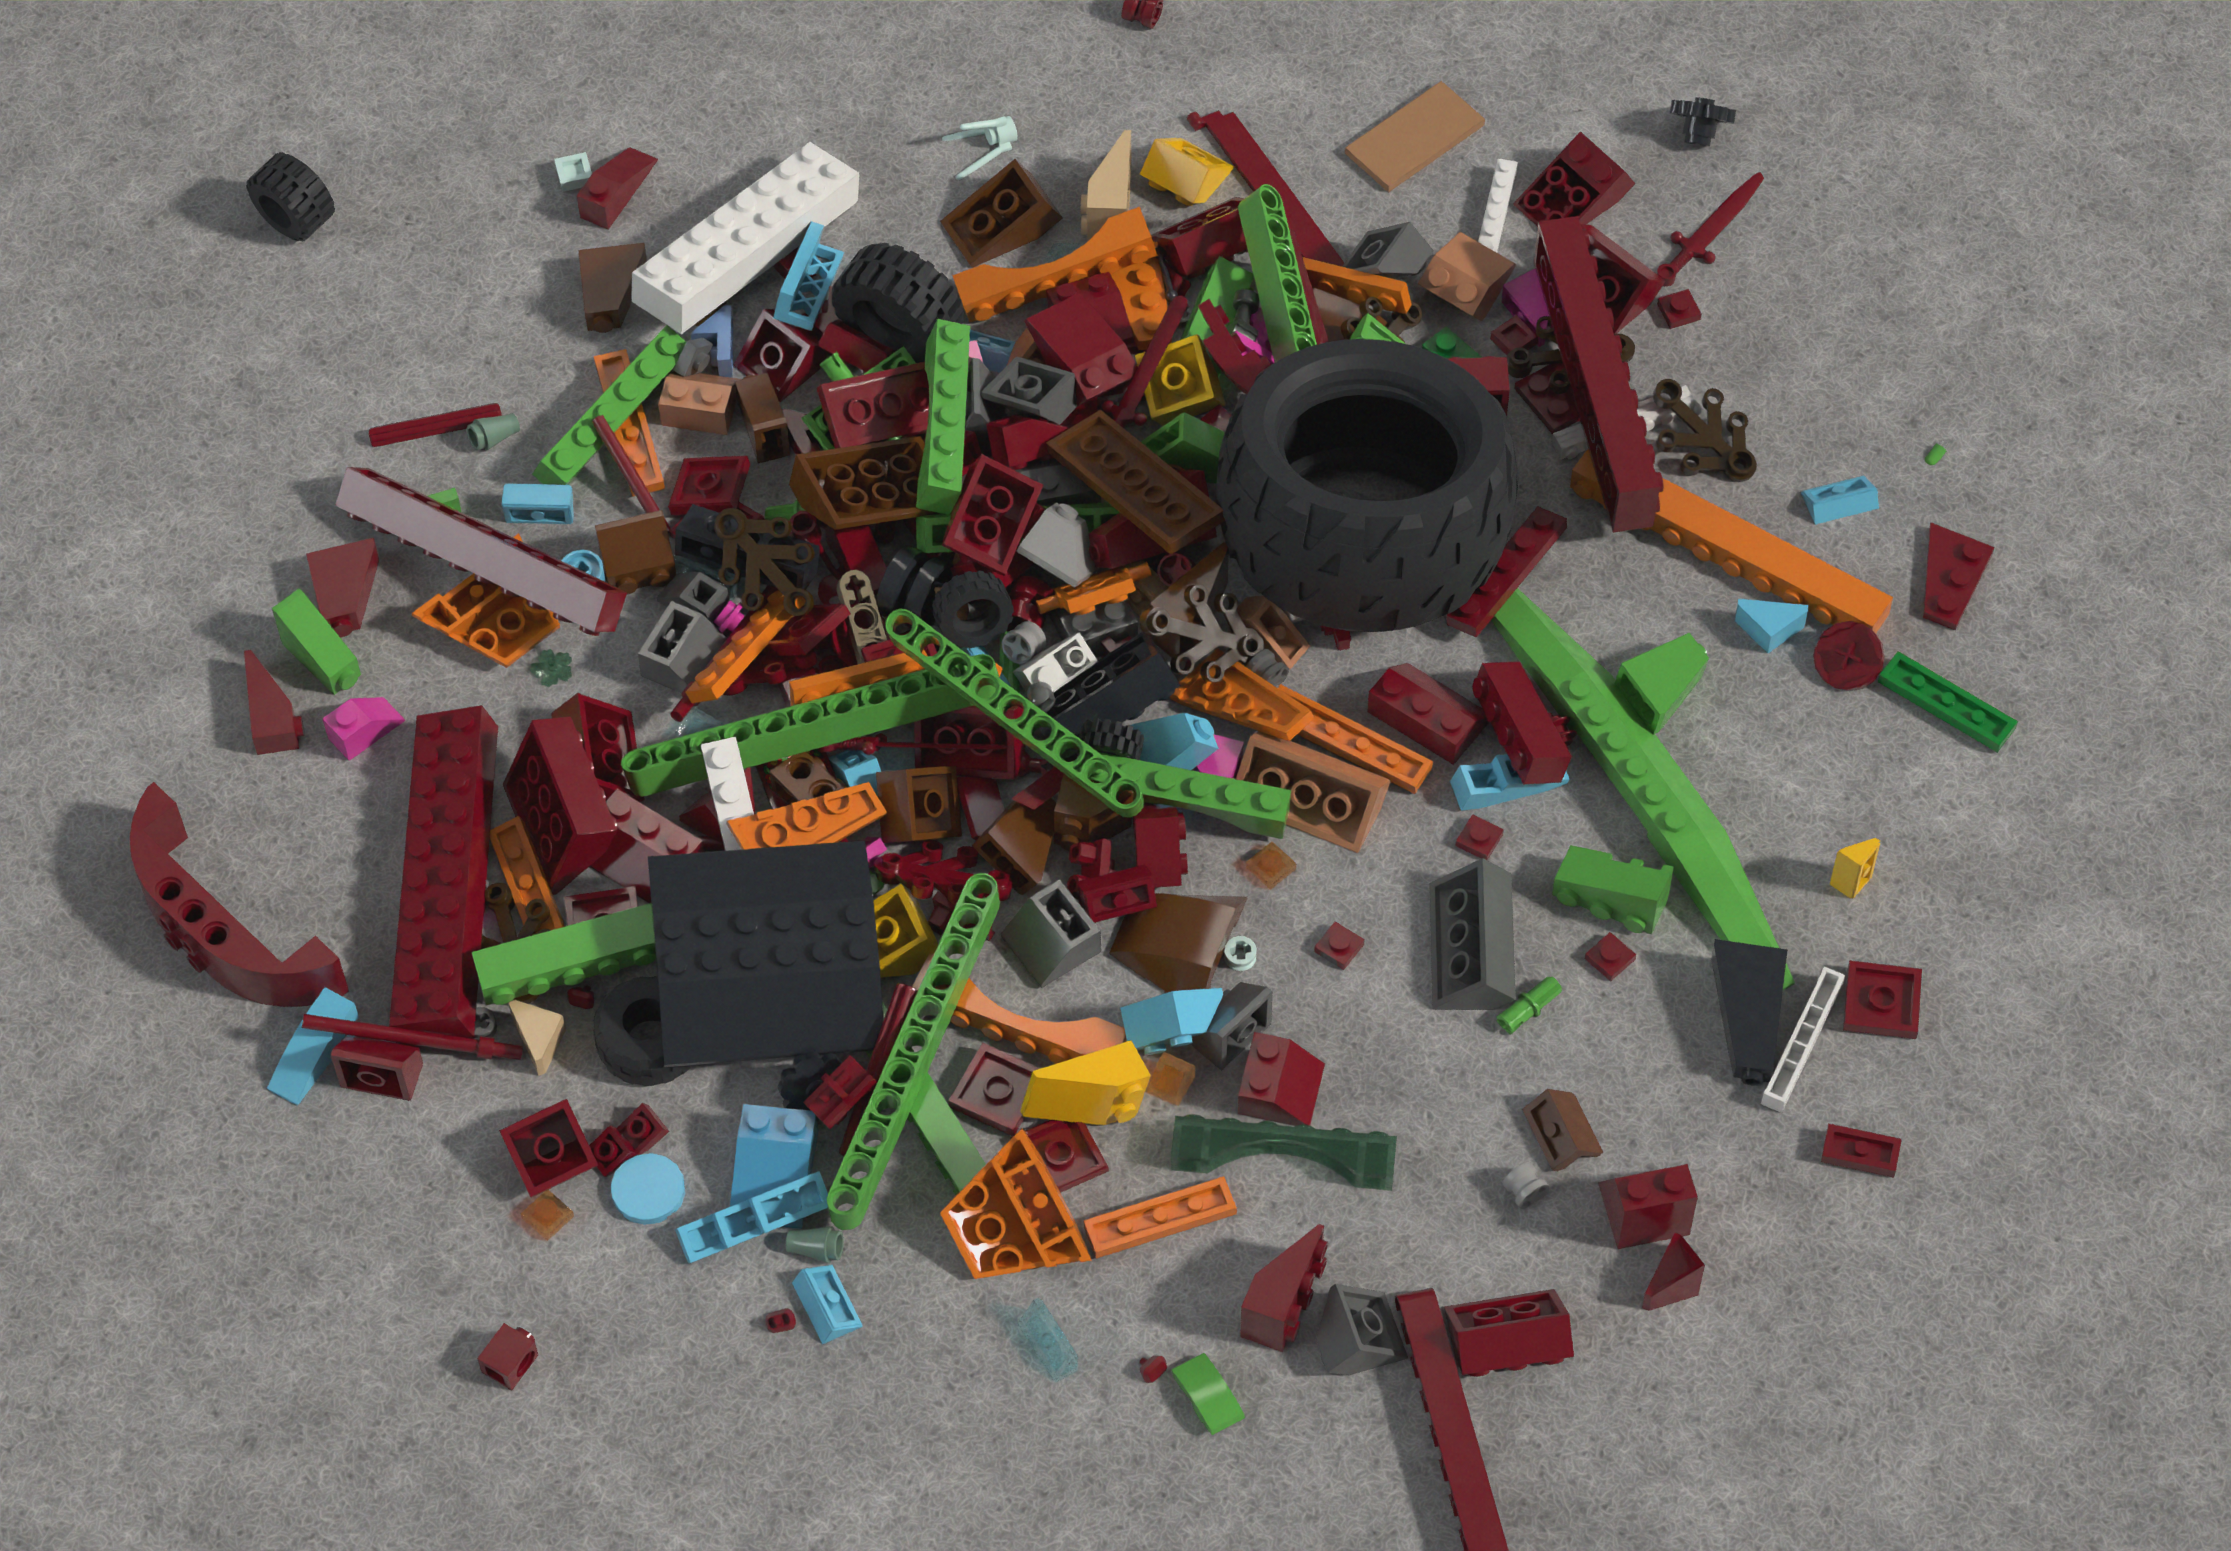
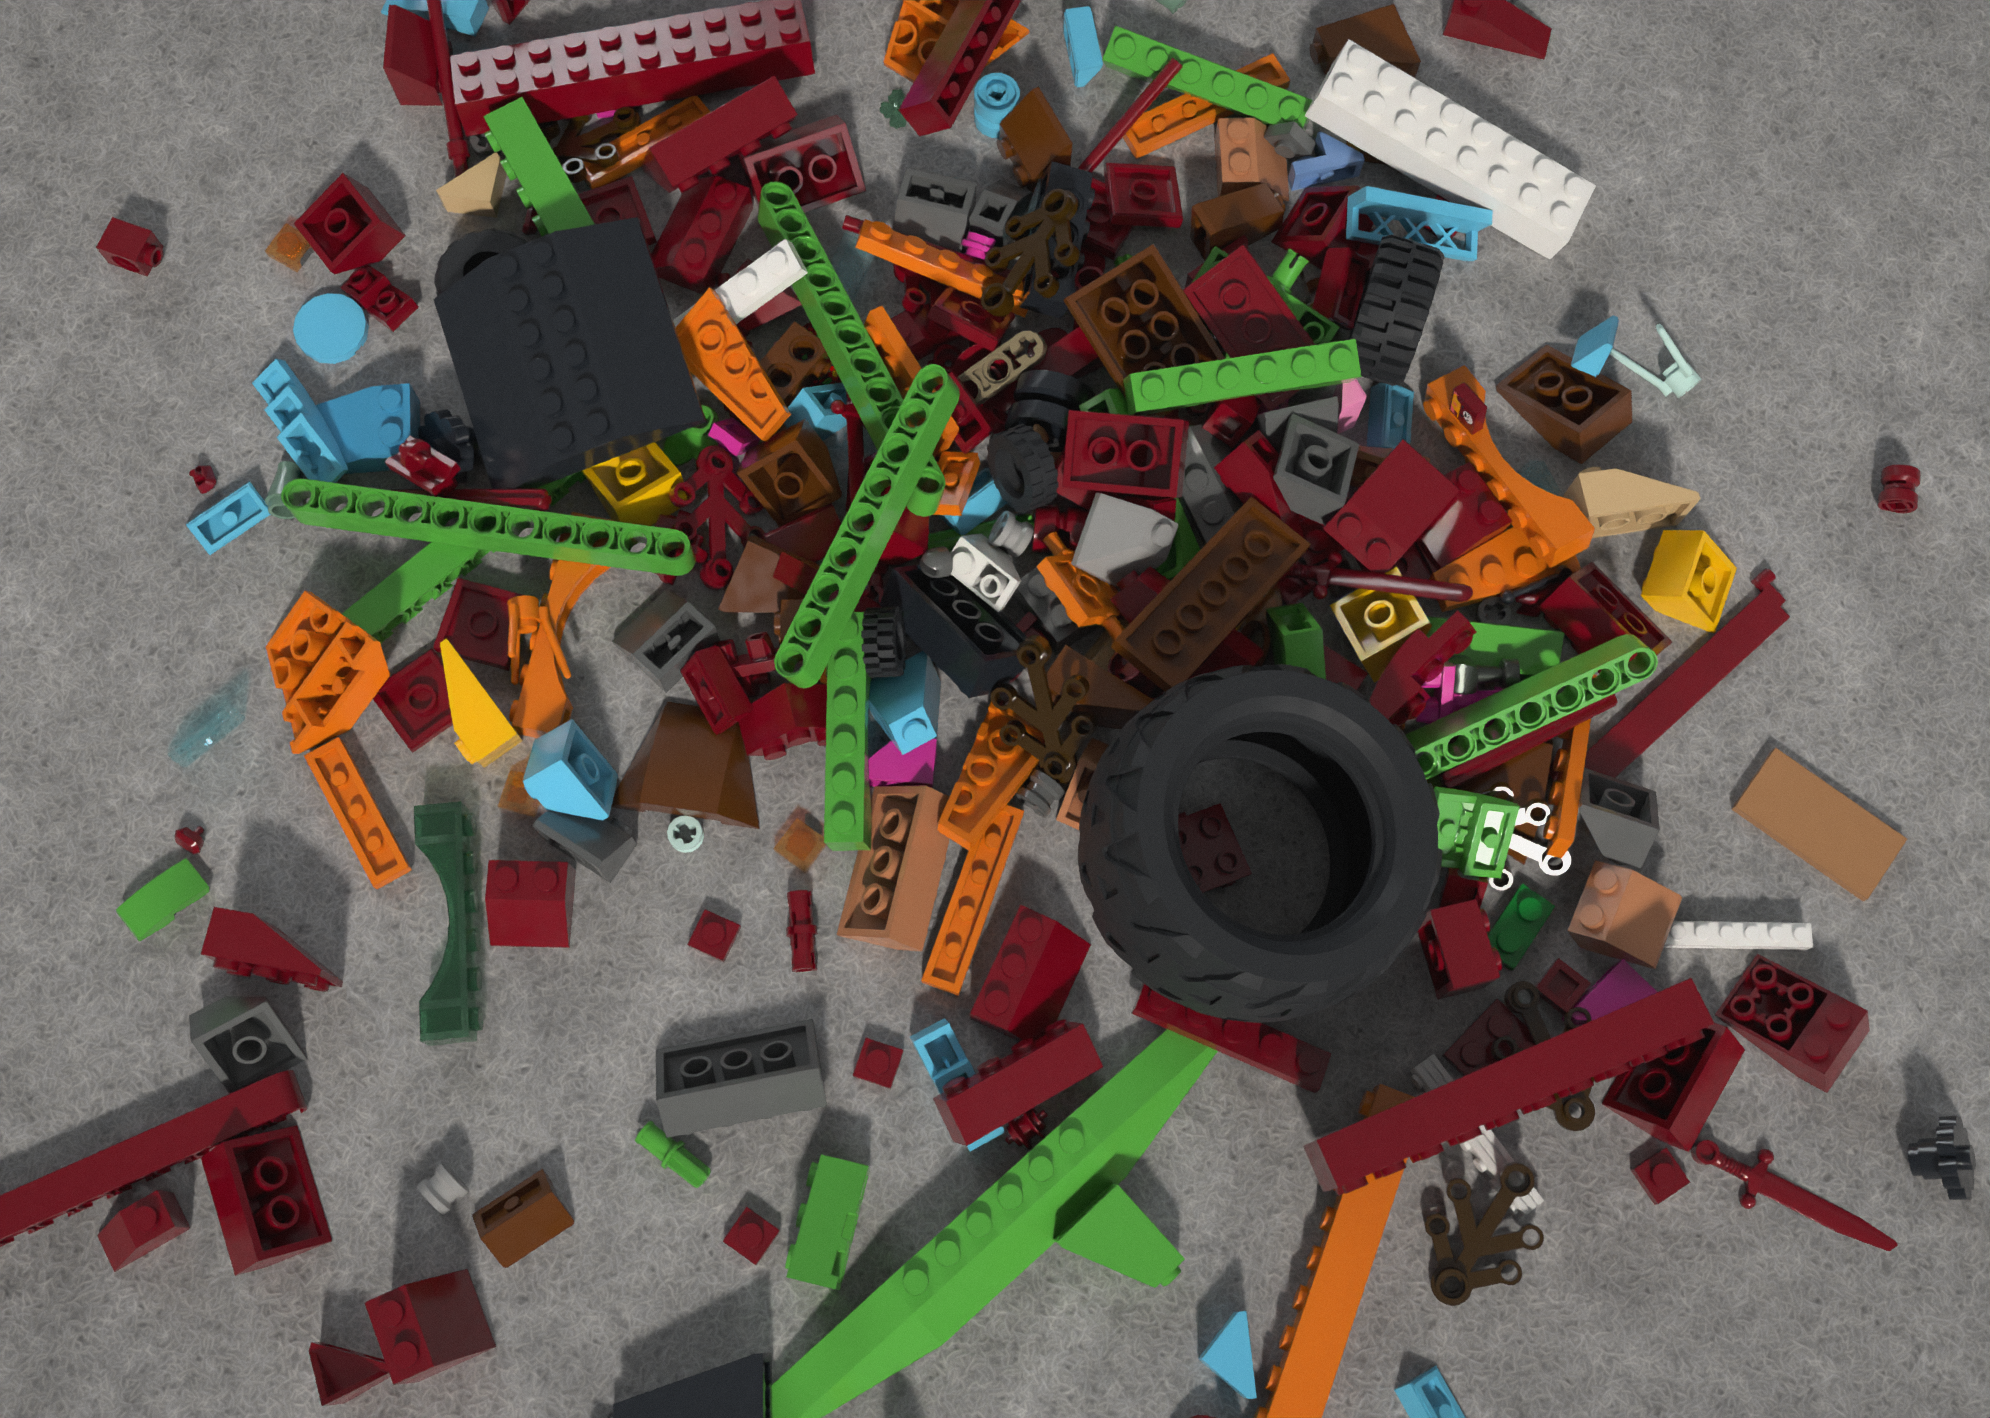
camera: 75 degrees right, 15 degrees up
none -> dark red slope [97,1190,191,1272]
none -> orange plant [507,595,571,685]
none -> dark red pin [786,890,818,972]
none -> dark red tile [1449,382,1487,435]
none -> medium azure slope [1571,315,1619,377]

